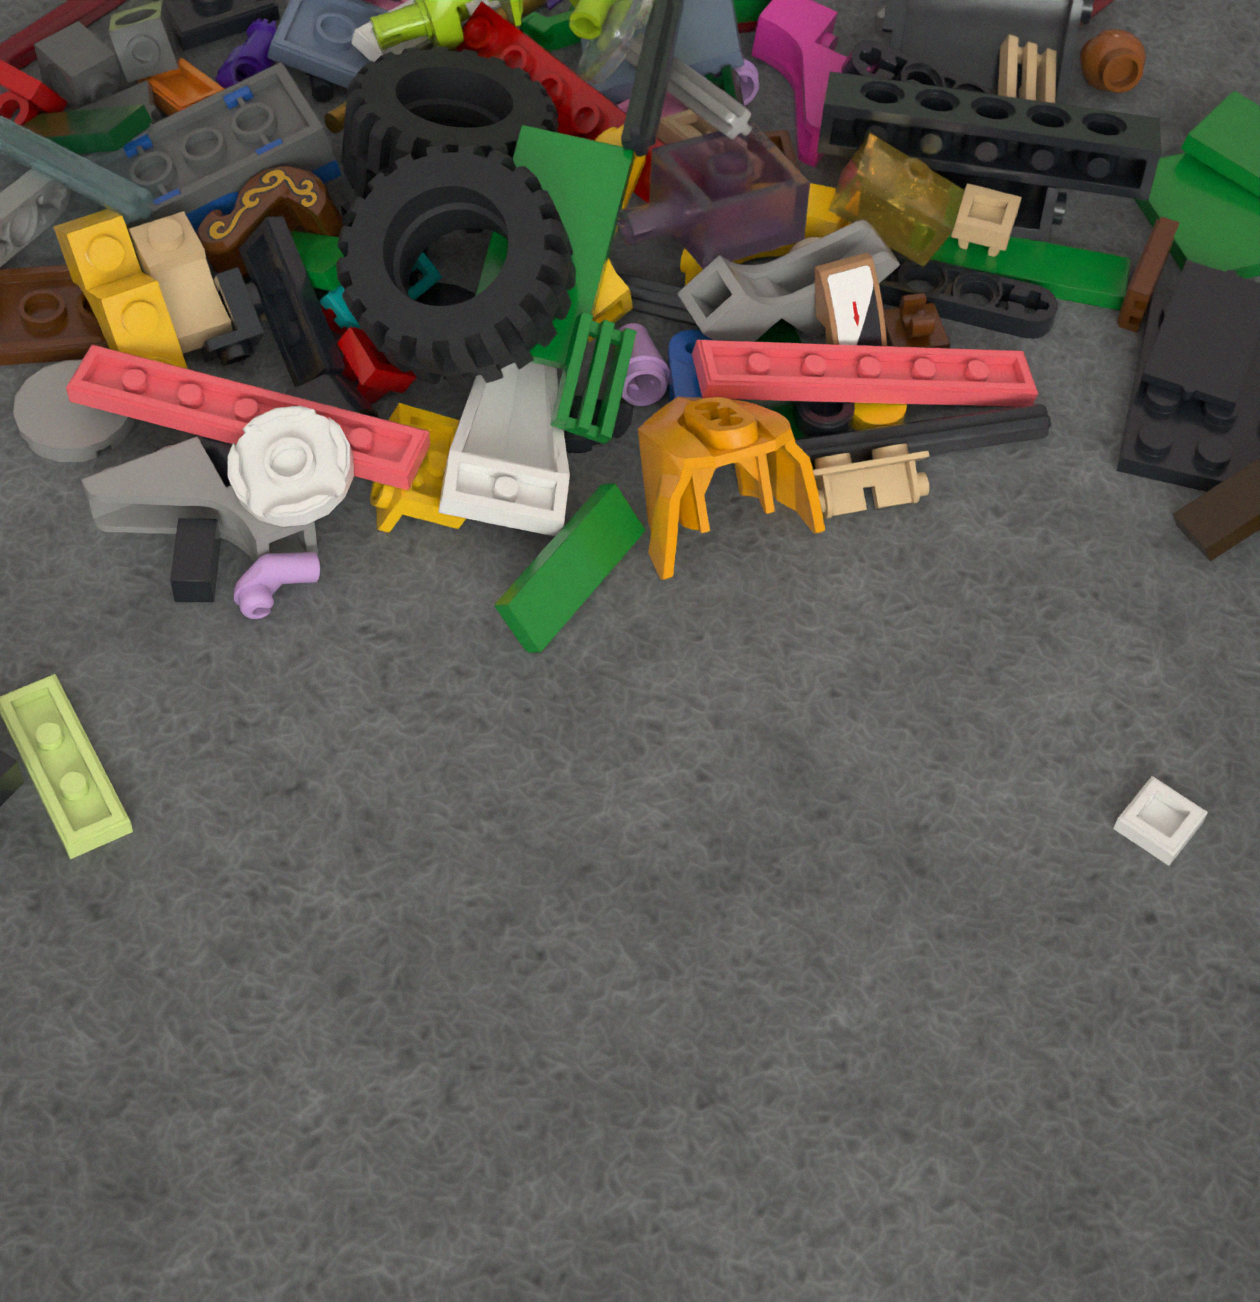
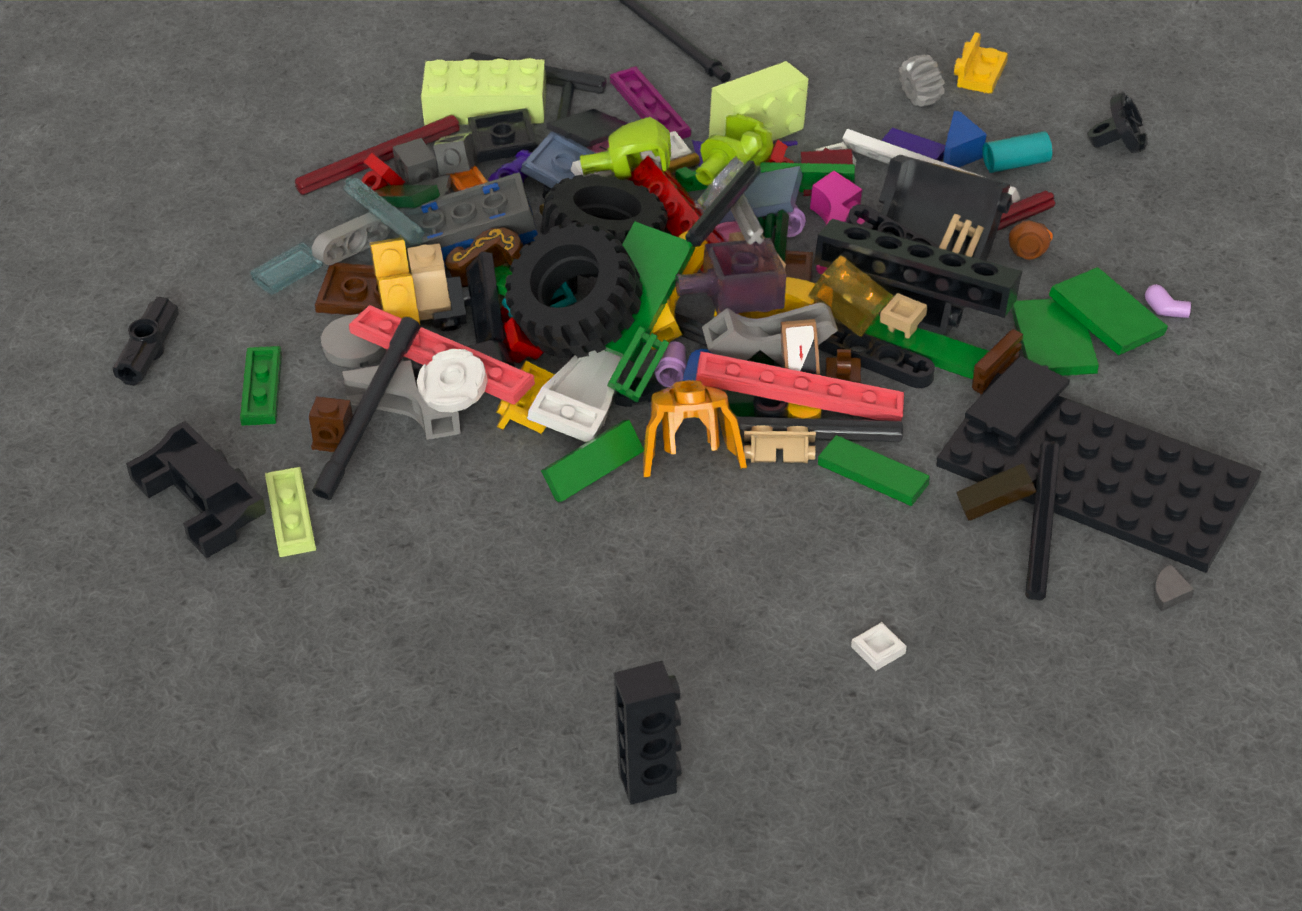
camera: 20 degrees right, 10 degrees down
black piece [170,518,221,603] -> none
lavender arm [234,552,320,619] -> none
none -> reddish brown brick [309,396,353,452]
none -> black piece [312,317,421,500]
none -> black brick [614,661,682,805]
none -> green tile [818,435,930,506]

